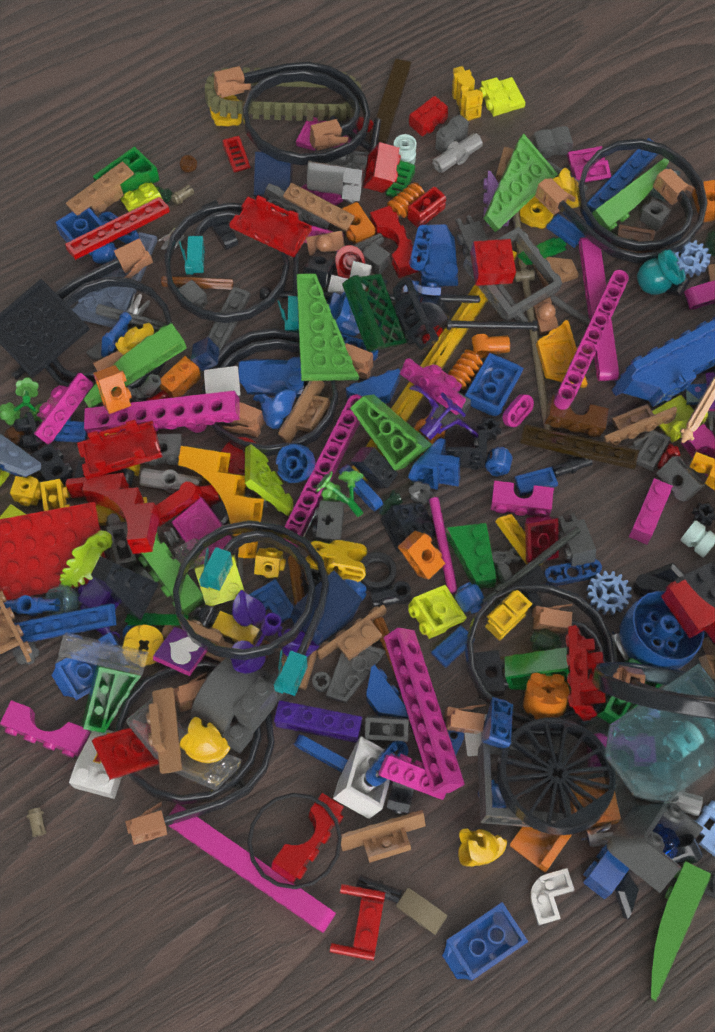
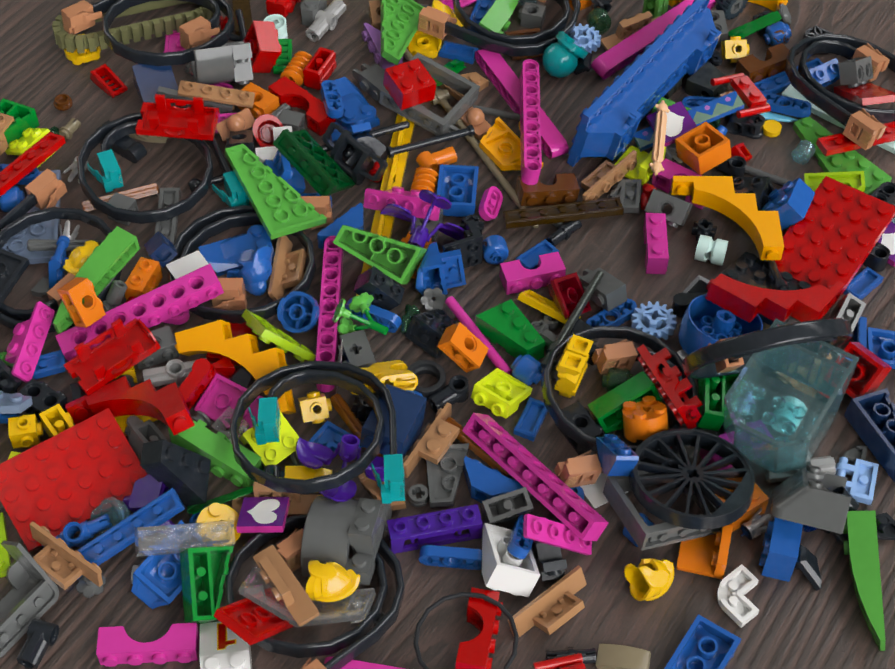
camera: 25 degrees left, 15 degrees down
lime plant [59,530,113,587] -> none

